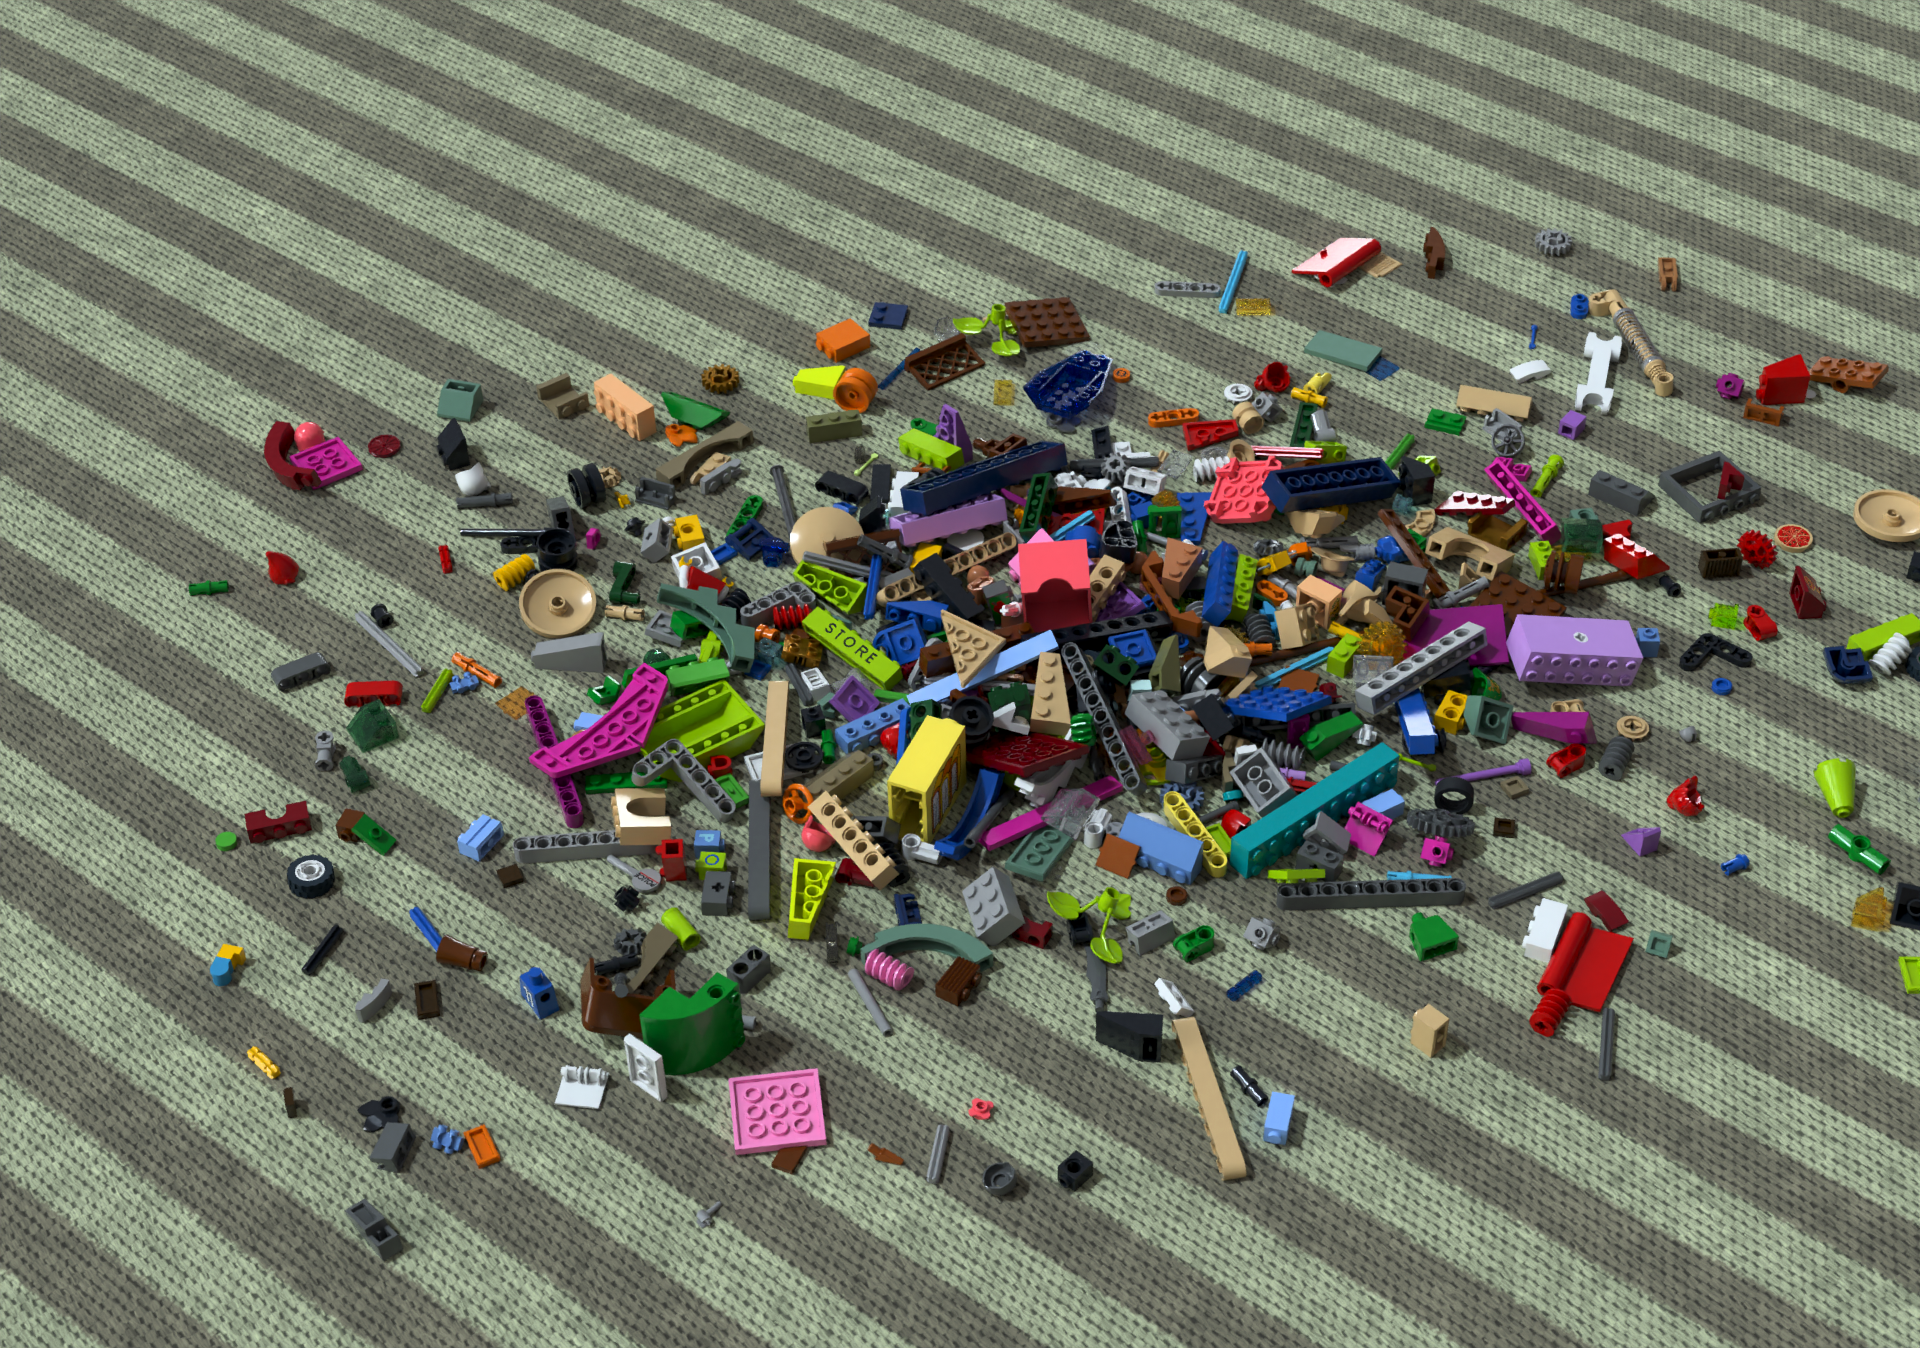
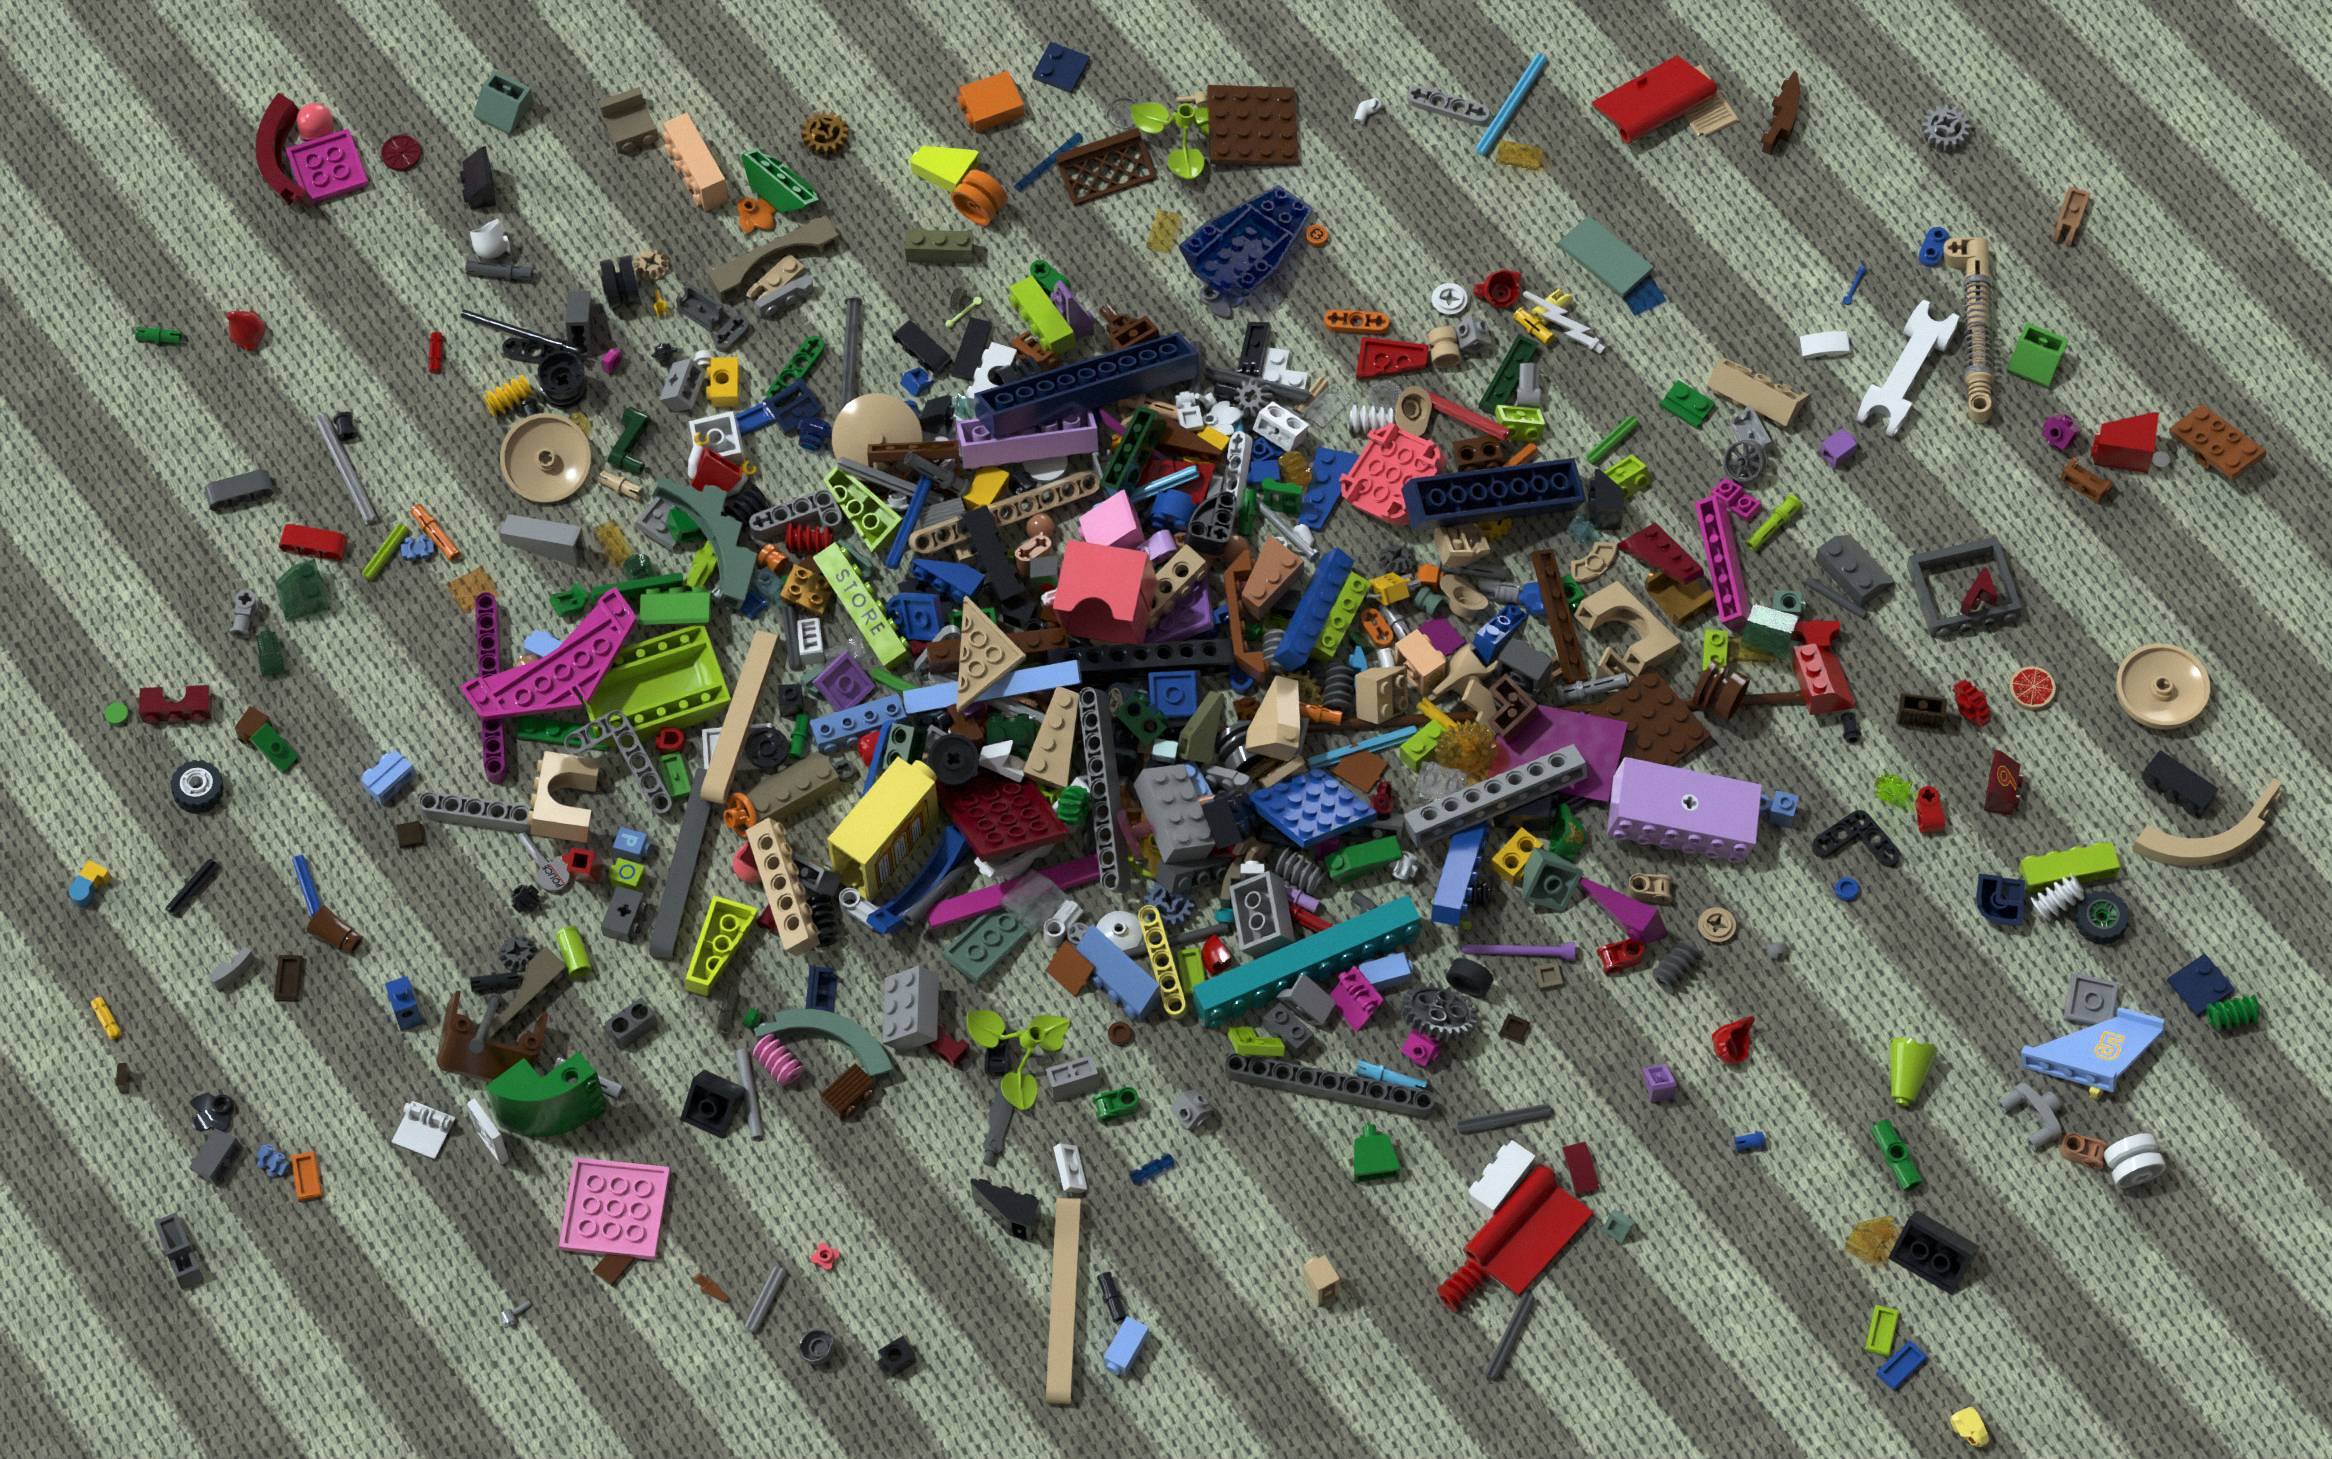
camera: 15 degrees right, 20 degrees up
none -> clear yellow tile [593,519,633,567]
none -> black slope [680,1070,746,1139]
none -> dark grey beam [713,315,749,352]
none -> white arm [1353,98,1382,125]
none -> white piece [1523,291,1605,354]
none -> dark grey bar [1804,576,1868,619]
none -> bright green slope [2007,323,2069,388]

